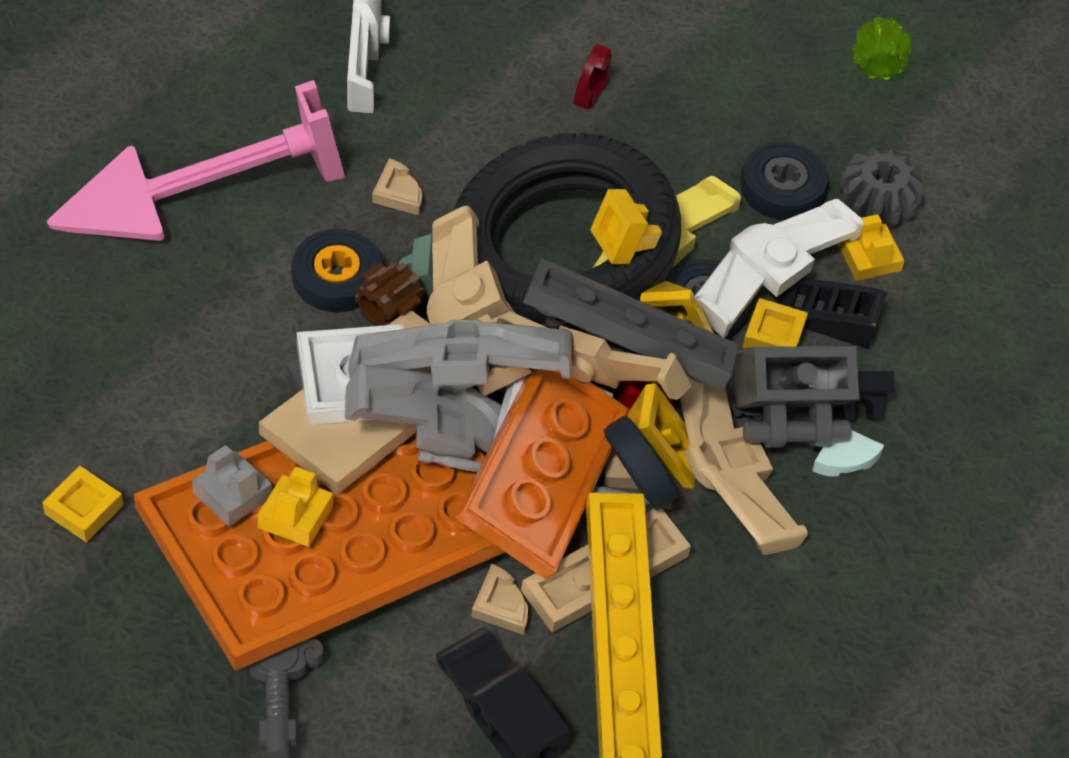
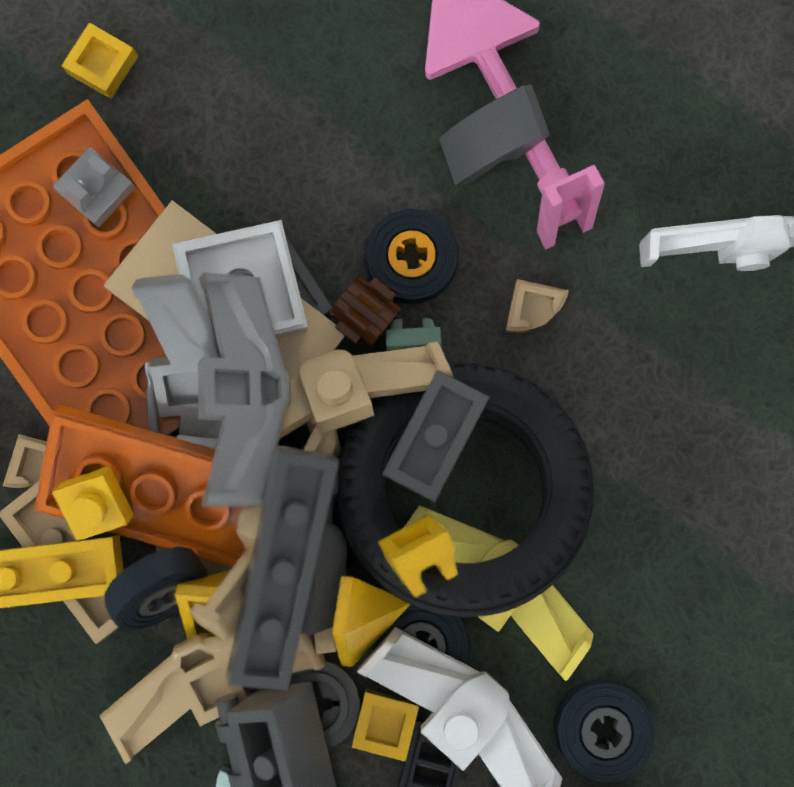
camera: 90 degrees right, 30 degrees up
yellow tile [258,466,333,547] -> none
dark red tile [573,43,612,110] -> none
none -> yellow plate [52,466,134,541]
none -> dark grey plate [382,370,489,502]
none -> dark grey slope [439,85,550,186]

